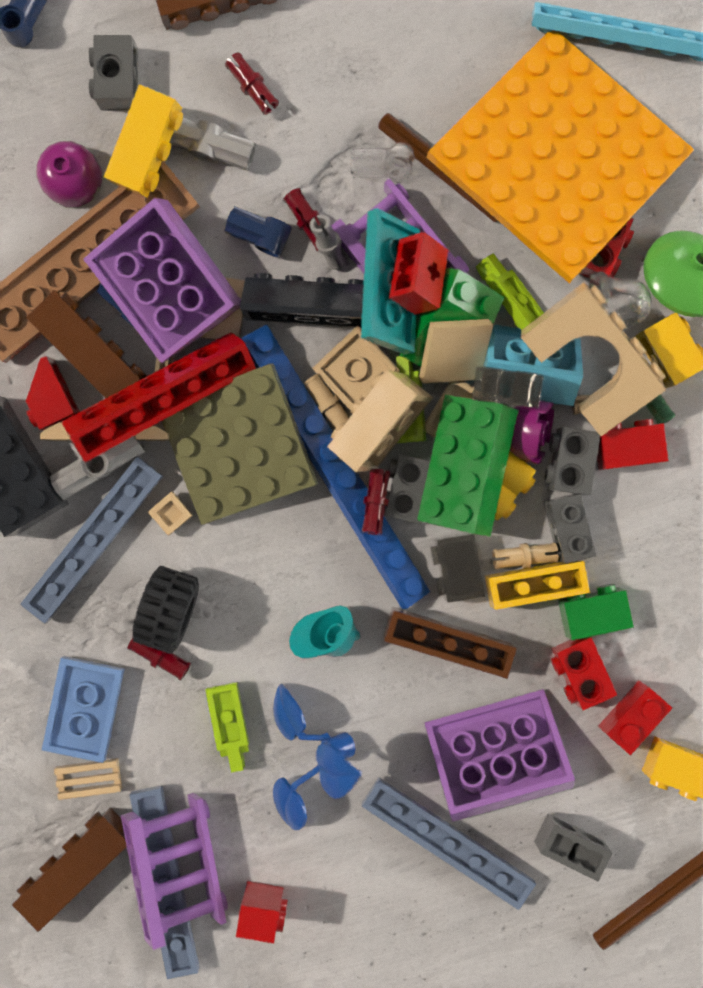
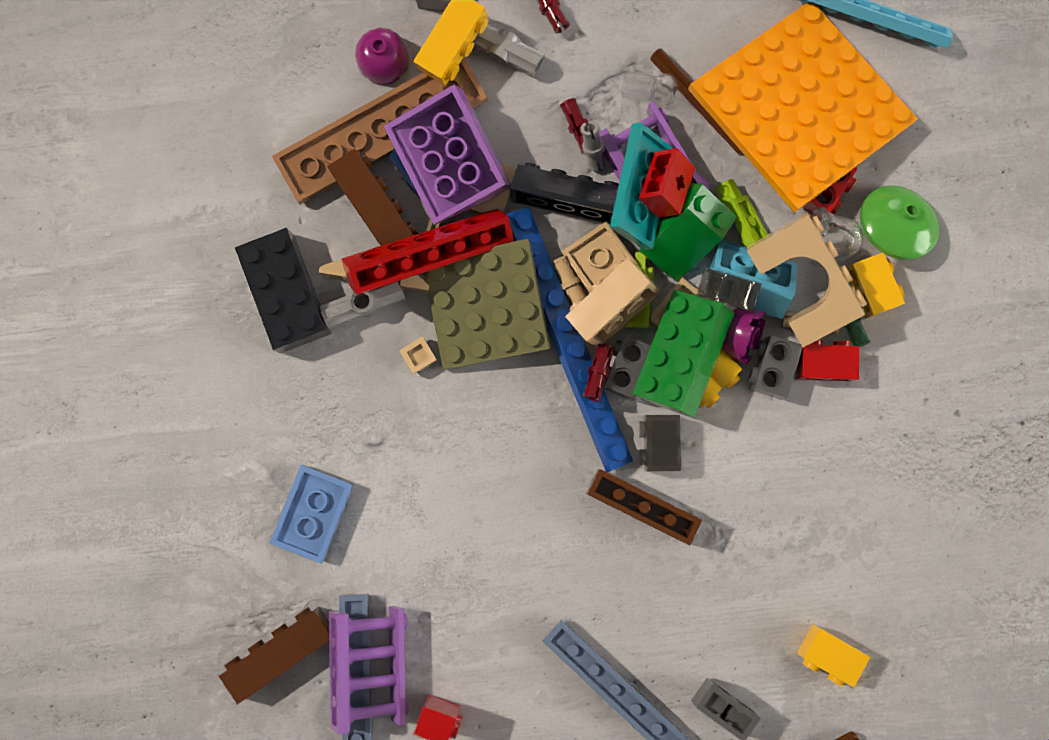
camera: 15 degrees right, 5 degrees down
sand blue plate [20,457,164,624] -> none
red slope [26,356,80,430] -> none
tan tile [54,758,122,800] -> none
dark red pin [127,637,191,681] -> none
black tyre [132,566,199,654] -> none
lime hinge [205,681,249,773] -> none
dark blue piece [224,206,292,258] -> none
blue plant [273,683,362,831] -> none
teal piece [289,605,361,659] -> none
tan tile [419,319,493,384] -> none
medium lavender slope [424,689,575,822] -> none
yellow brick [484,560,590,610] -> none
tan pin [492,542,559,569] -> none
dark grey brick [543,494,596,564] -> none
red brick [550,637,617,711] -> none
green brick [558,584,634,640] -> none
red brick [598,680,673,756] -> none

